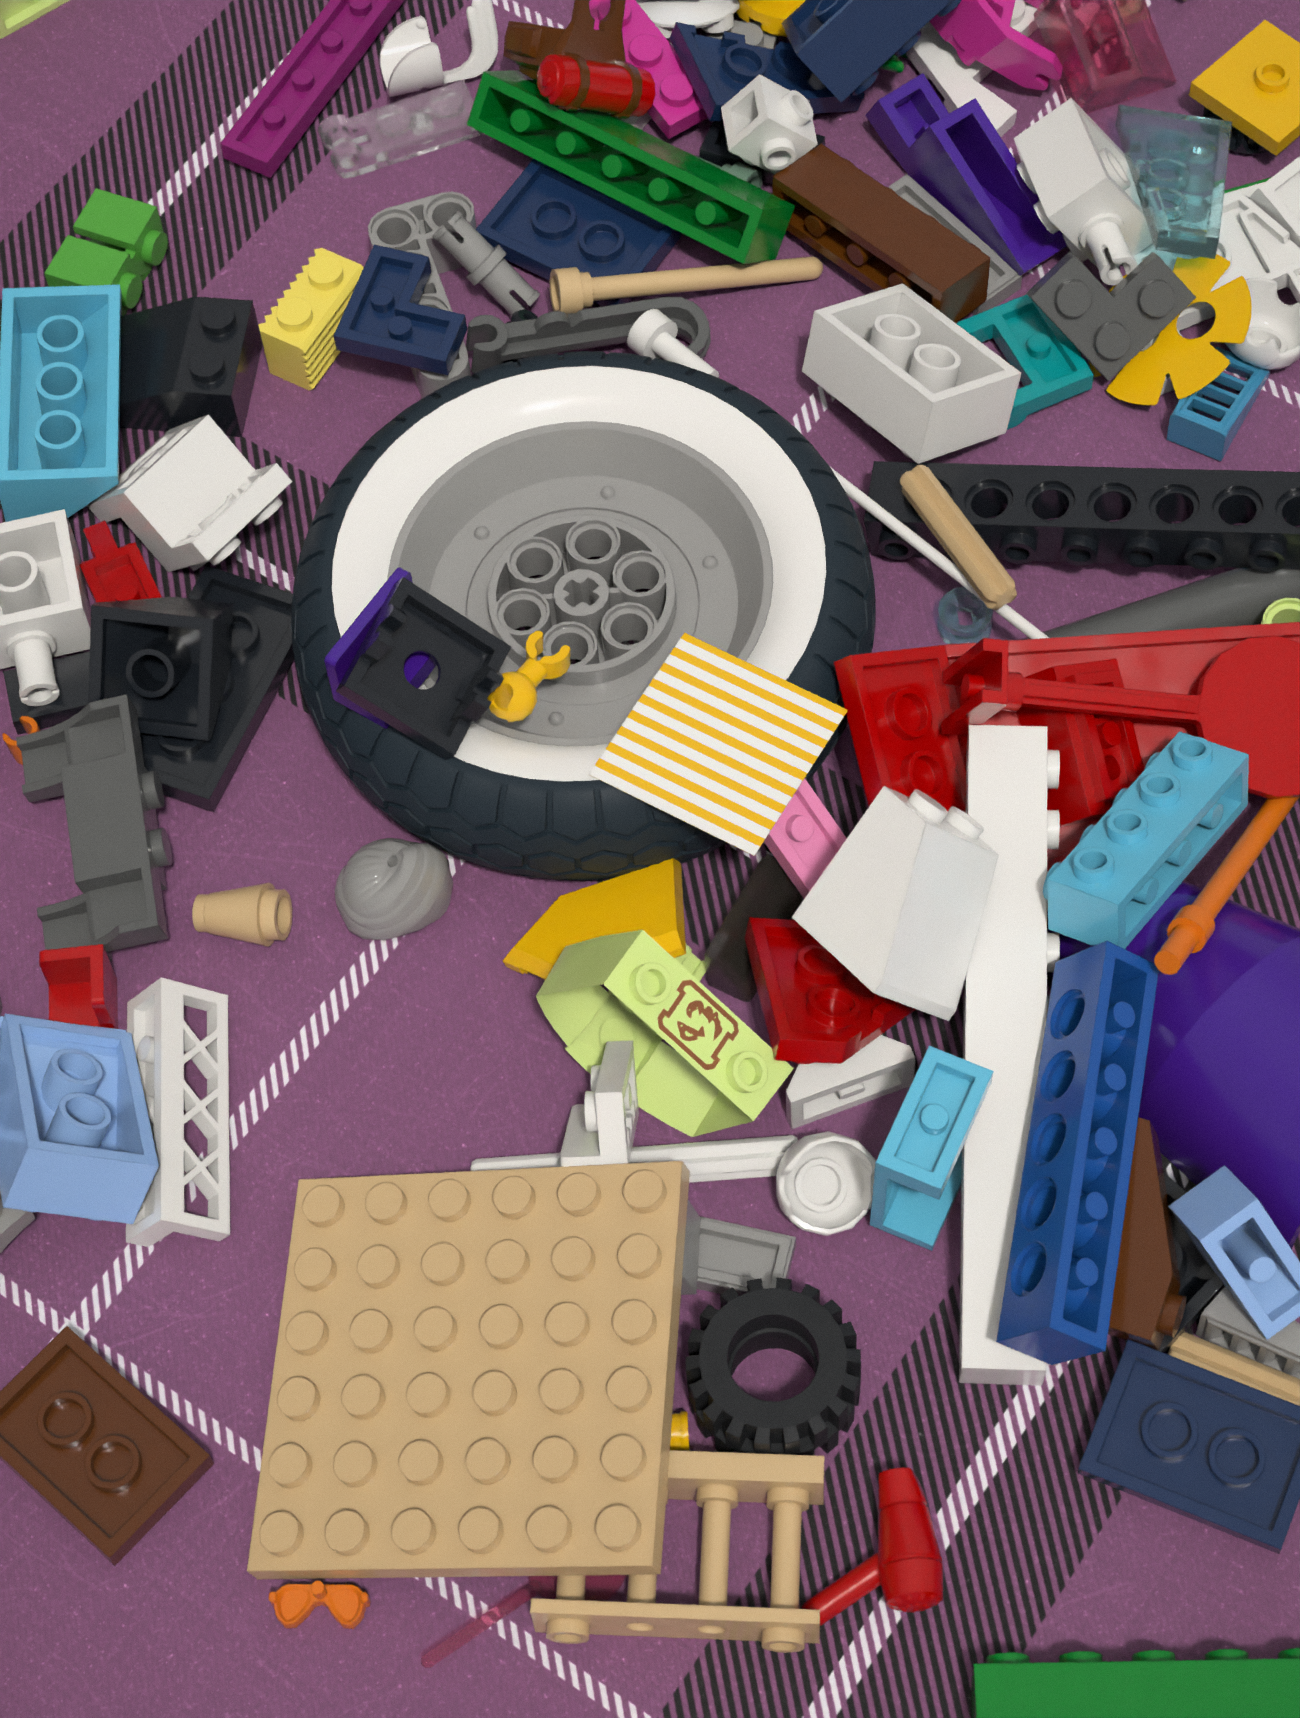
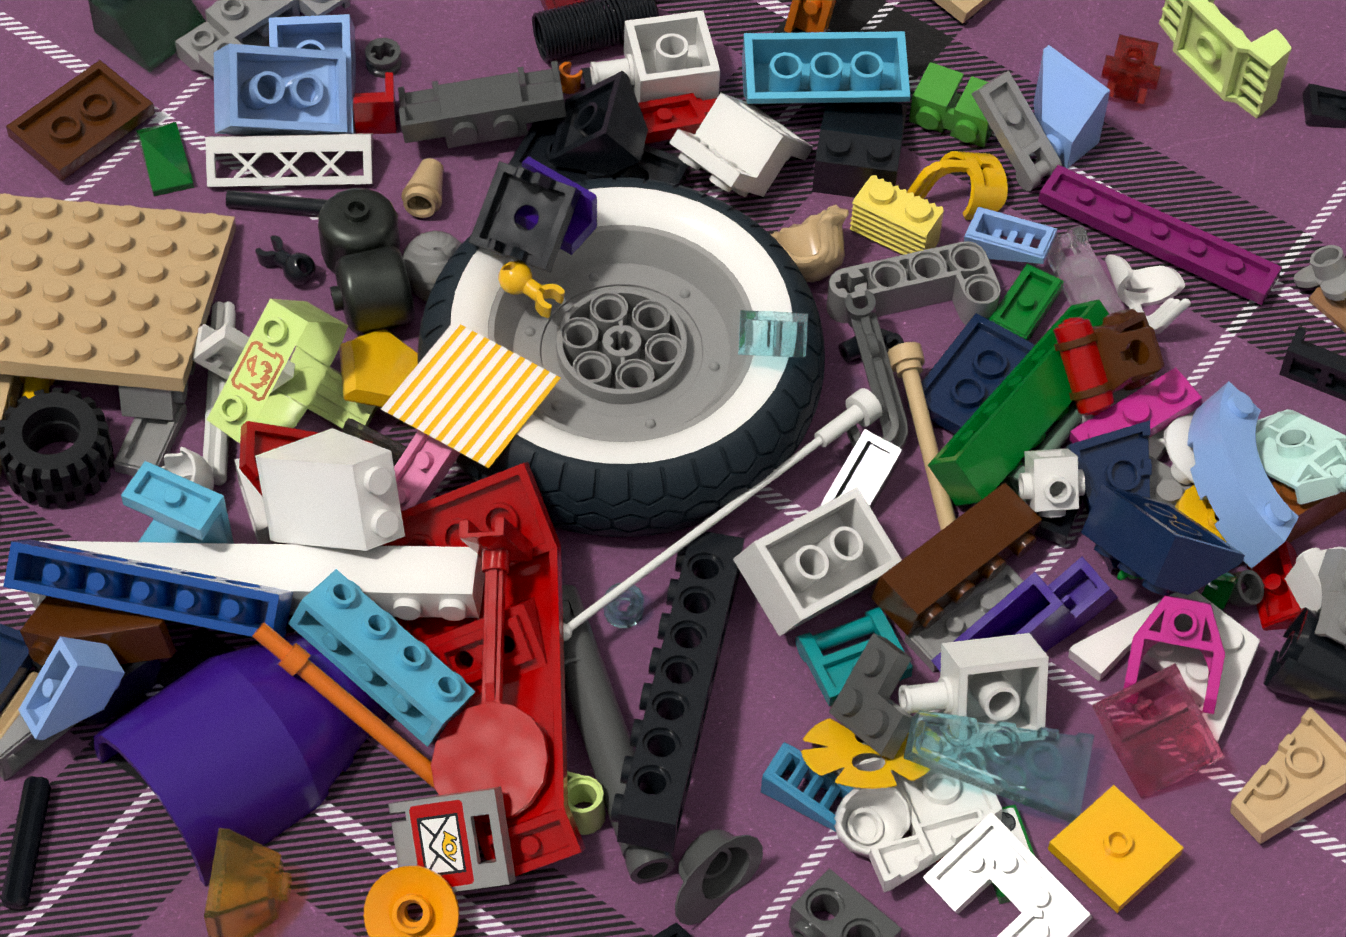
camera: 85 degrees right, 5 degrees down
dark blue plate [334,244,467,375] -> none
light grey pin [432,210,540,317] -> none
tan axle [900,465,1017,610] -> none
none -> green slope [136,122,194,196]
none -> black bar [225,190,327,215]
none -> black arm [255,235,316,285]
none -> pearl dark grey head [318,188,400,274]
none -> pearl dark grey head [330,246,415,334]
none -> clear light blue panel [738,310,808,358]
none -> tan hair [771,205,848,282]
none -> tile [821,429,905,510]
none -> yellow helmet [907,151,1008,220]
none -> light blue slope [964,207,1057,264]
none -> light grey plate [971,71,1062,191]
none -> green plate [989,264,1064,341]
none -> light blue slope [1034,45,1110,168]
none -> clear red brick [1101,34,1162,104]

